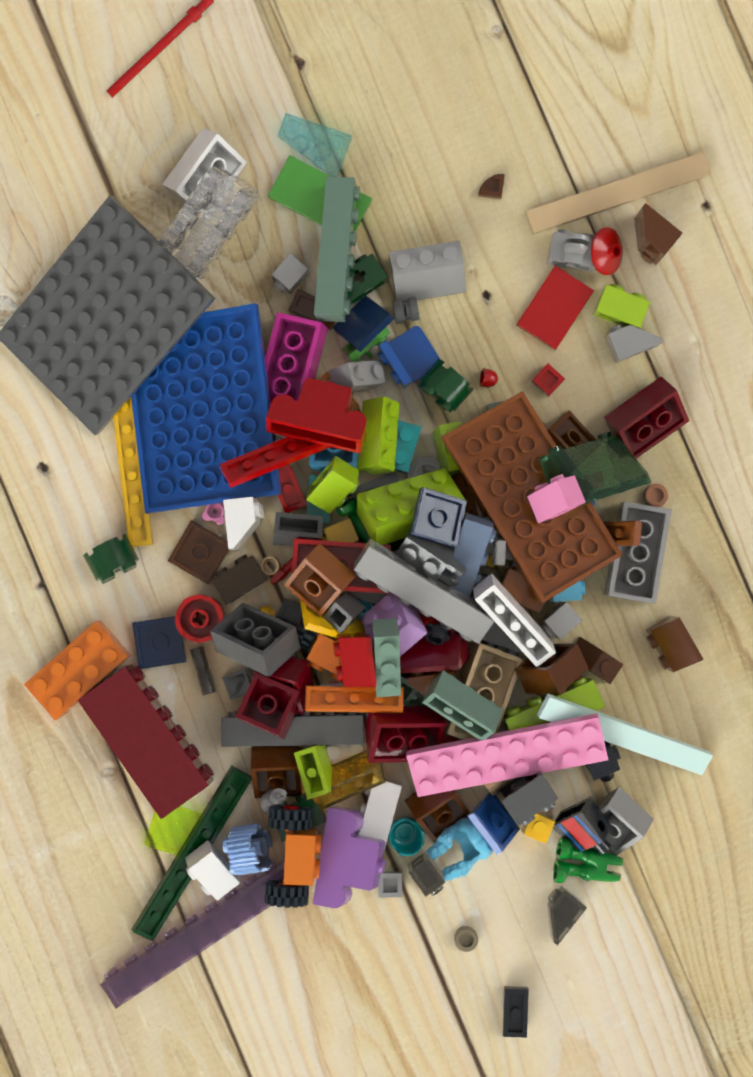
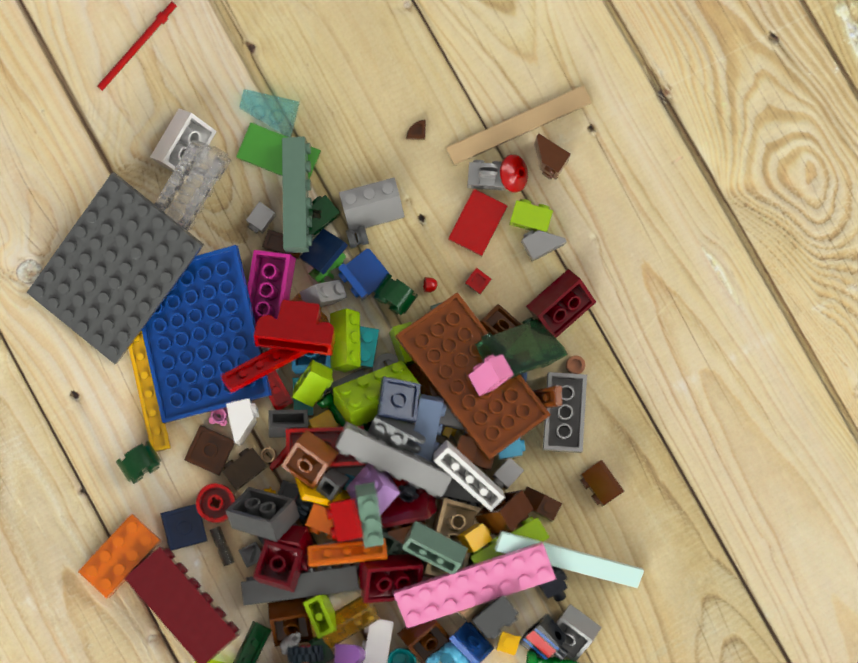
camera: 10 degrees left, 5 degrees down
light grey tile [492,540,506,566] -> none
none -> yellow brick [457,523,492,553]

